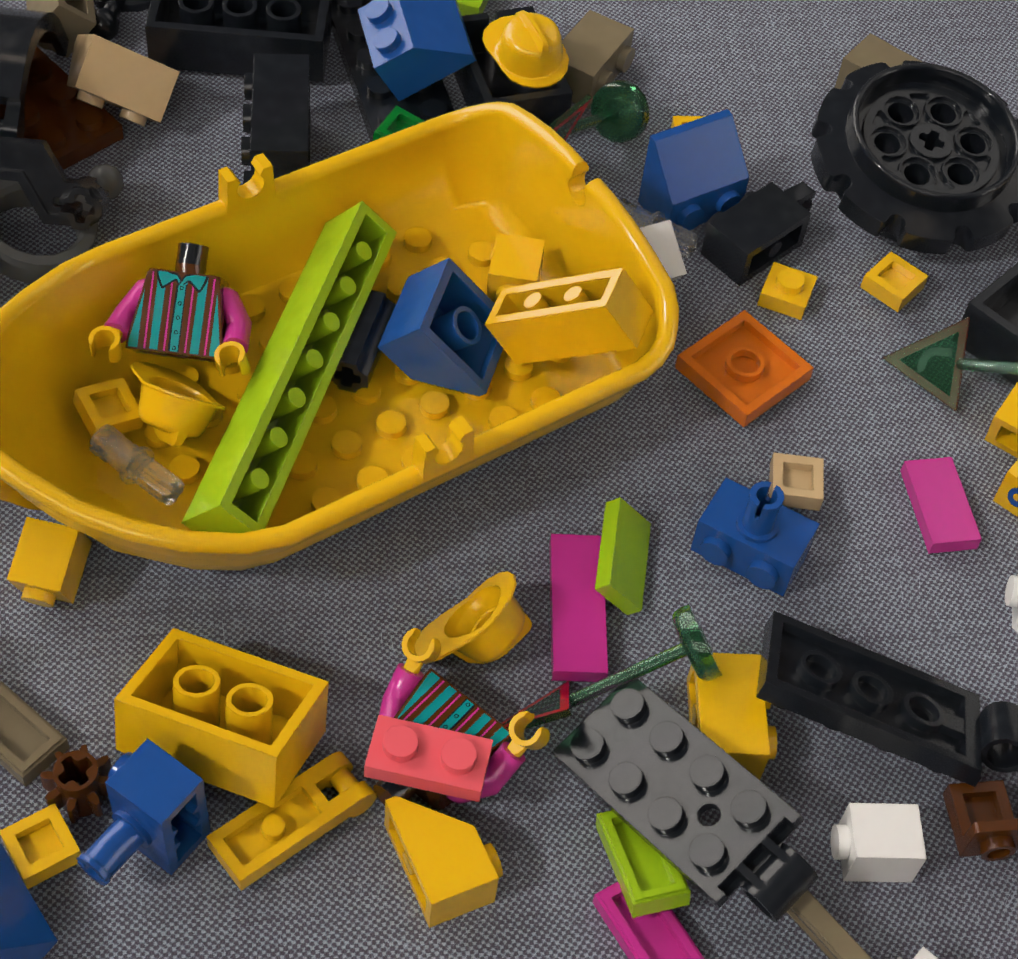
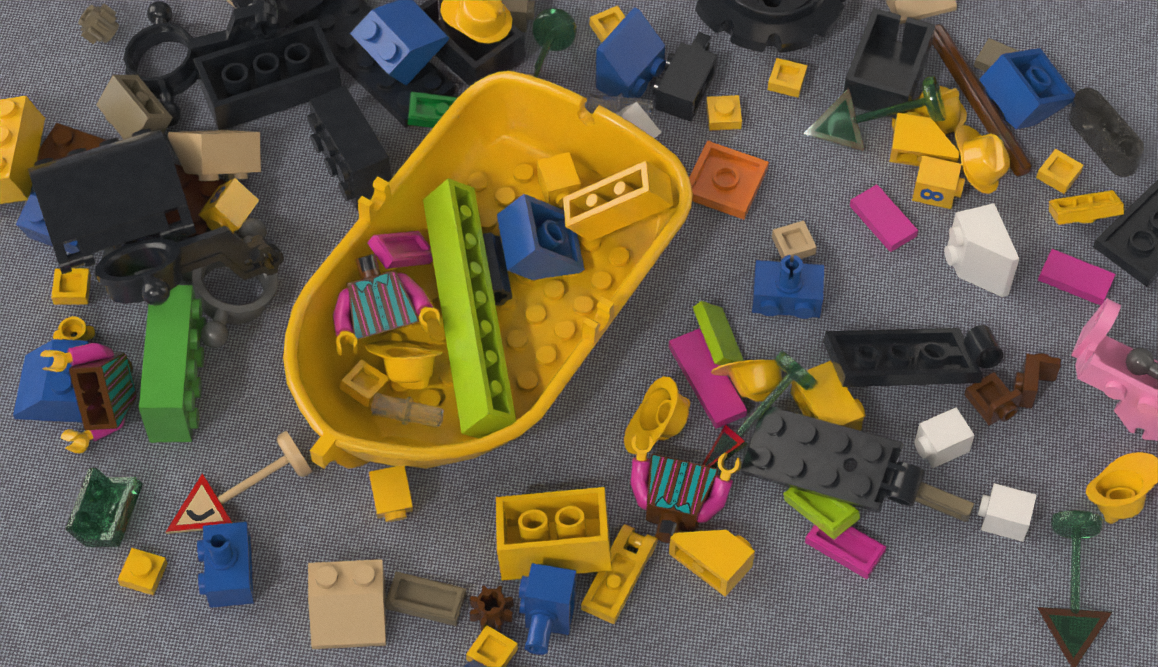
camera: 20 degrees left, 5 degrees up
coral plate [364,715,493,802] -> none
none -> yellow brick [198,178,259,232]
none -> dark pink tile [367,231,433,269]
none -> yellow piece [711,357,786,402]

